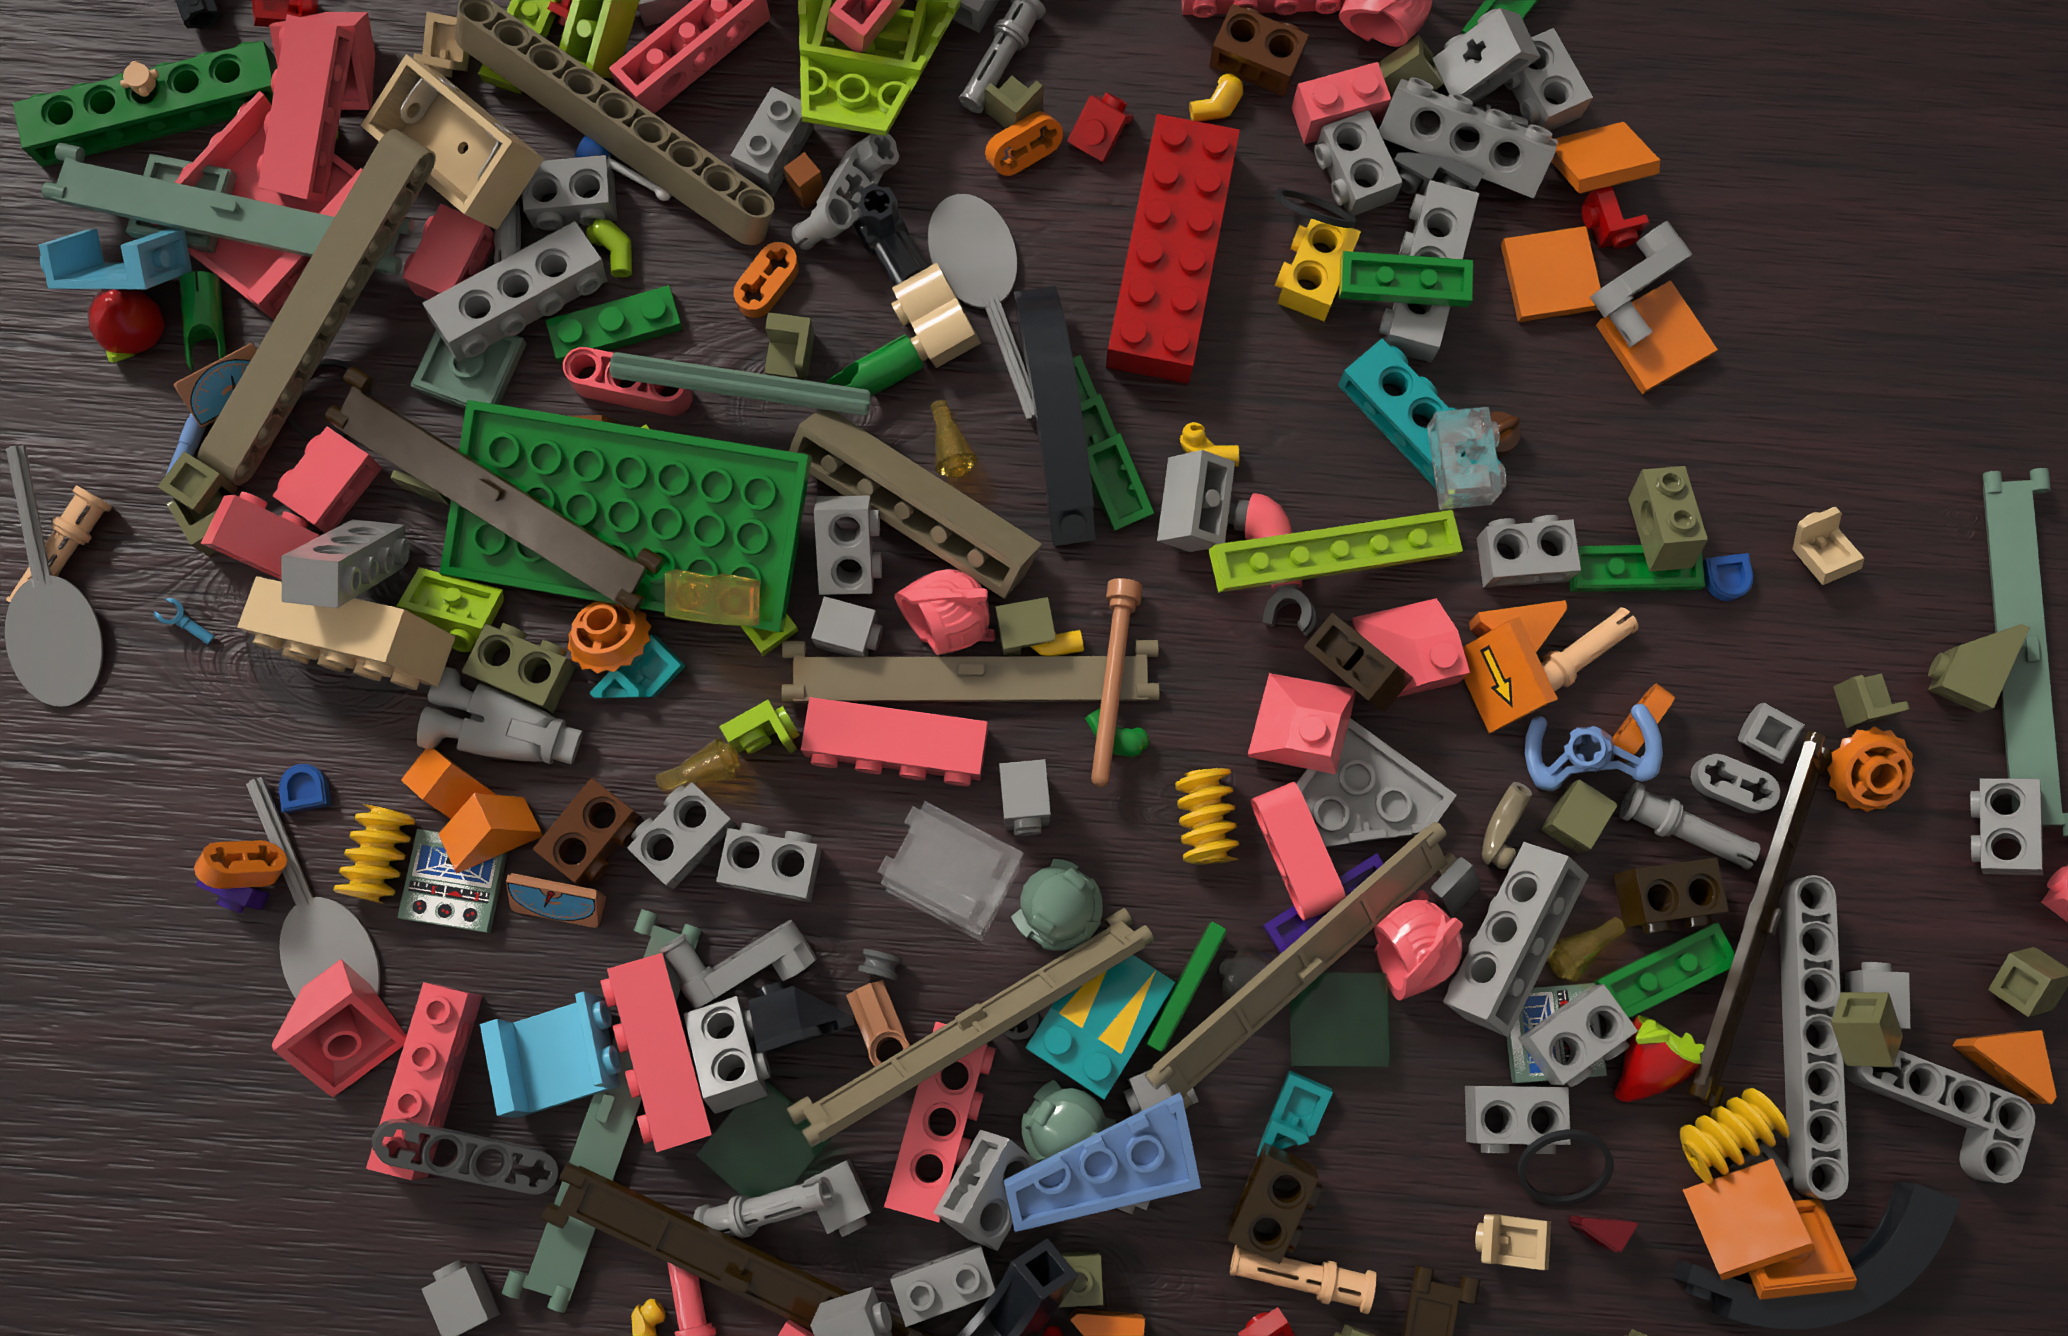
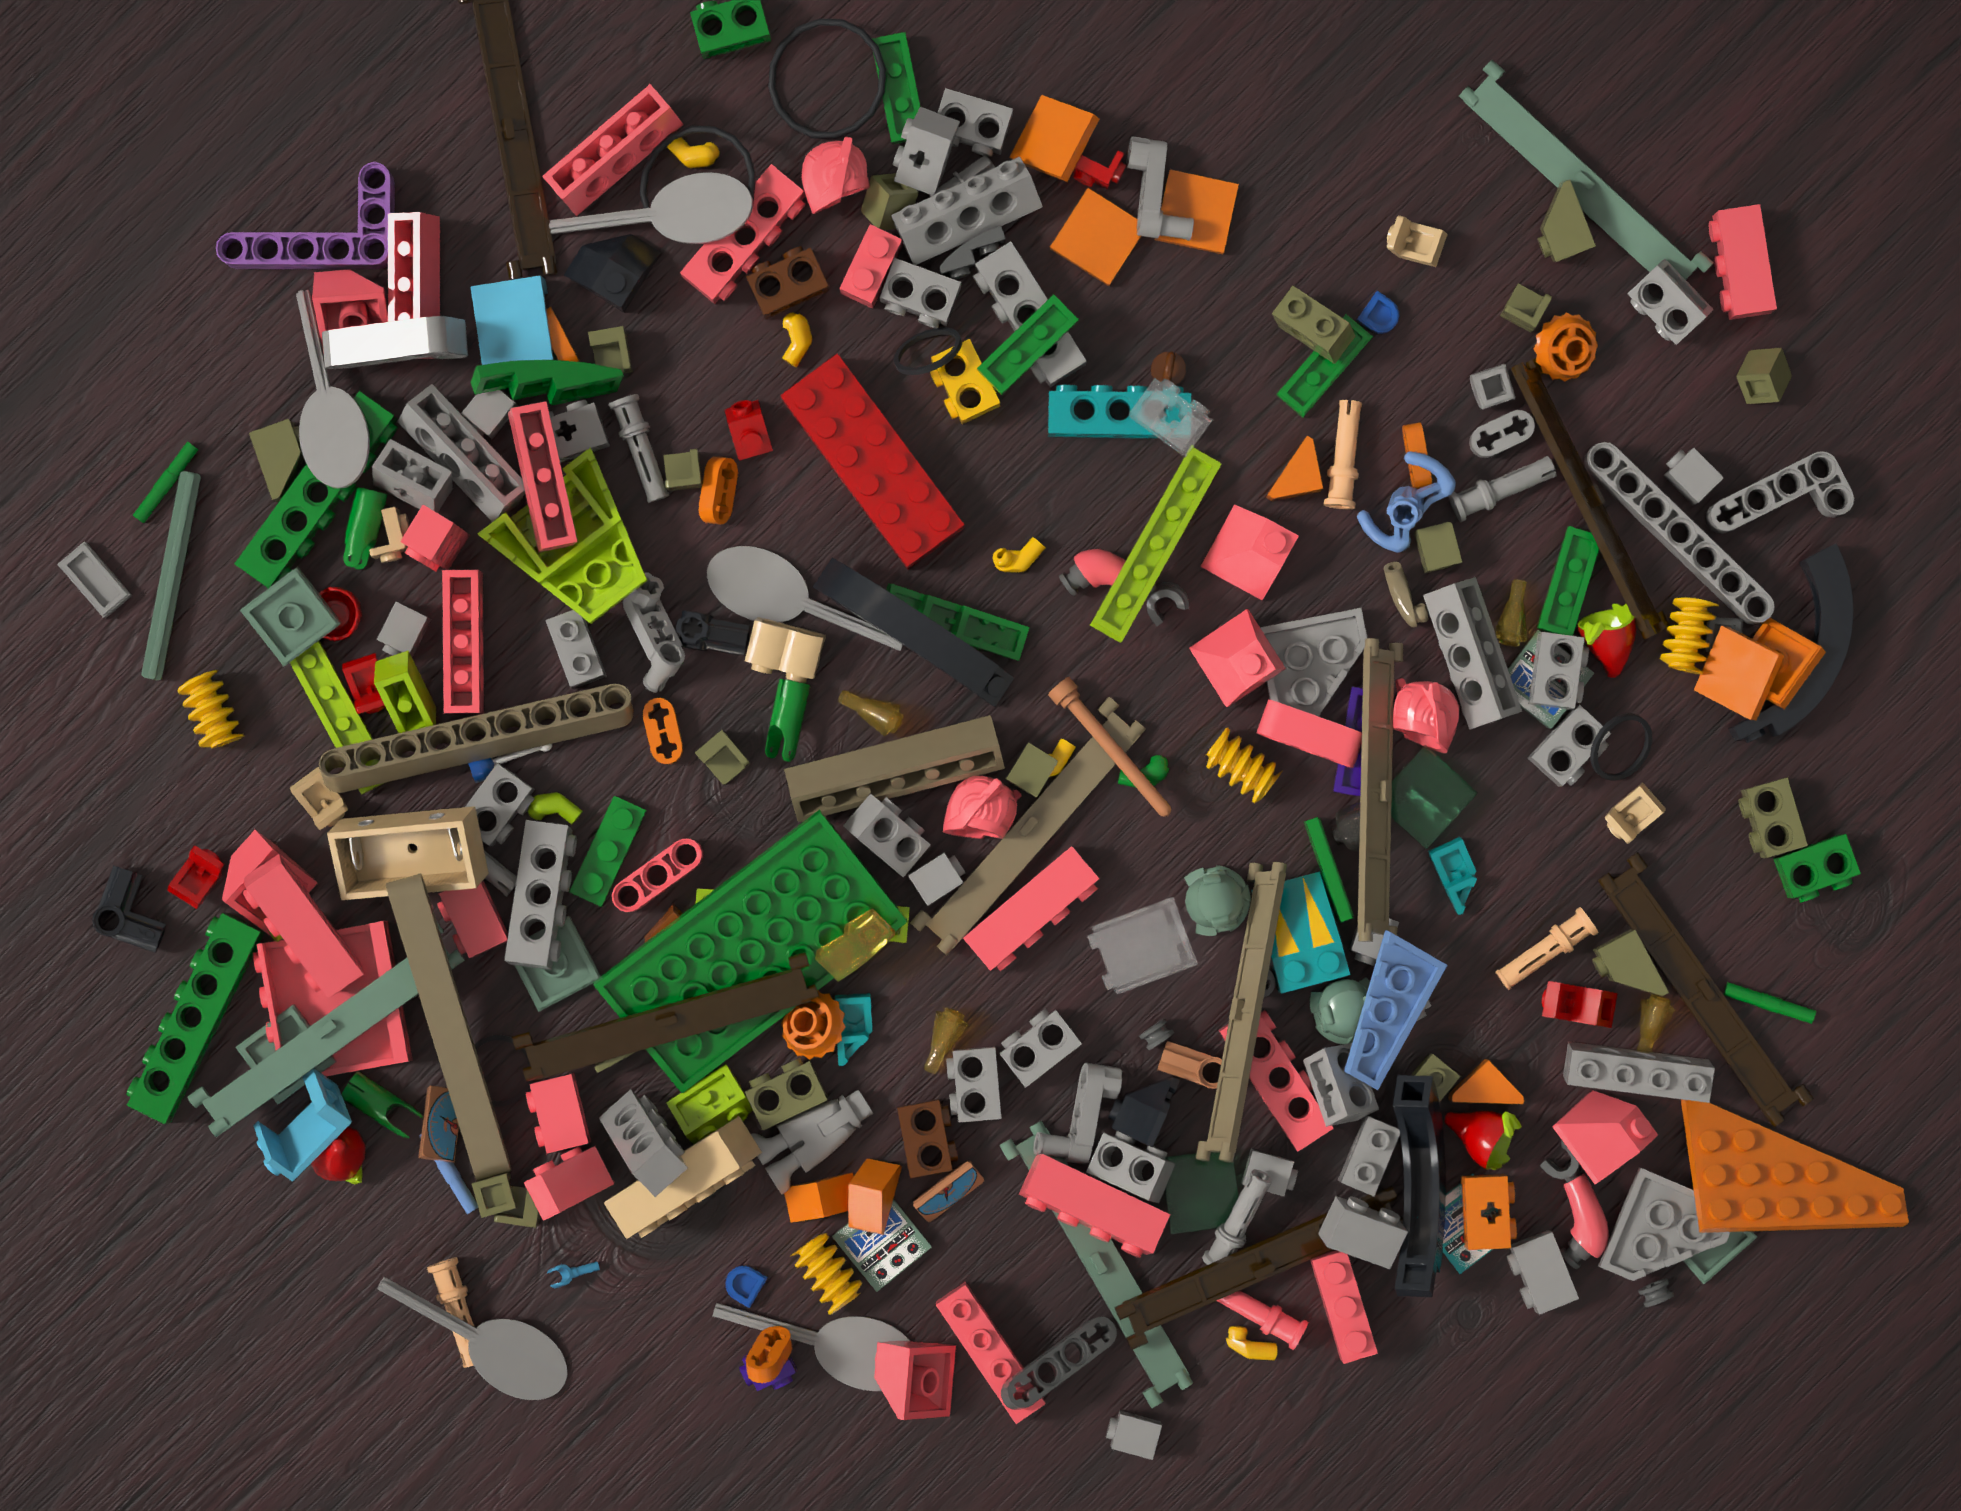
camera: 45 degrees left, 10 degrees up
light nougat piece [120,61,159,97] -> none
medium azure panel [480,991,621,1118] -> none
sand green axle [610,352,871,415] -> none
lime bracket [719,700,800,754] -> none
dark orange piece [783,152,824,210] -> none
light grey brick [999,759,1051,836] -> none
light grey brick [1157,450,1235,552] -> none
dark brown brick [1227,1142,1322,1264] -> none
dark brown brick [1304,613,1413,712] -> none
dark grey tile [1431,857,1482,918] -> none
orange tile [1463,617,1558,733] -> none
light grey brick [1477,515,1581,588] -> none
dark red slope [1568,1215,1638,1253] -> none
dark brown brick [1613,857,1729,934] -> none
olive panel [1831,992,1903,1067] -> none
orange slope [1952,1030,2057,1104] -> none

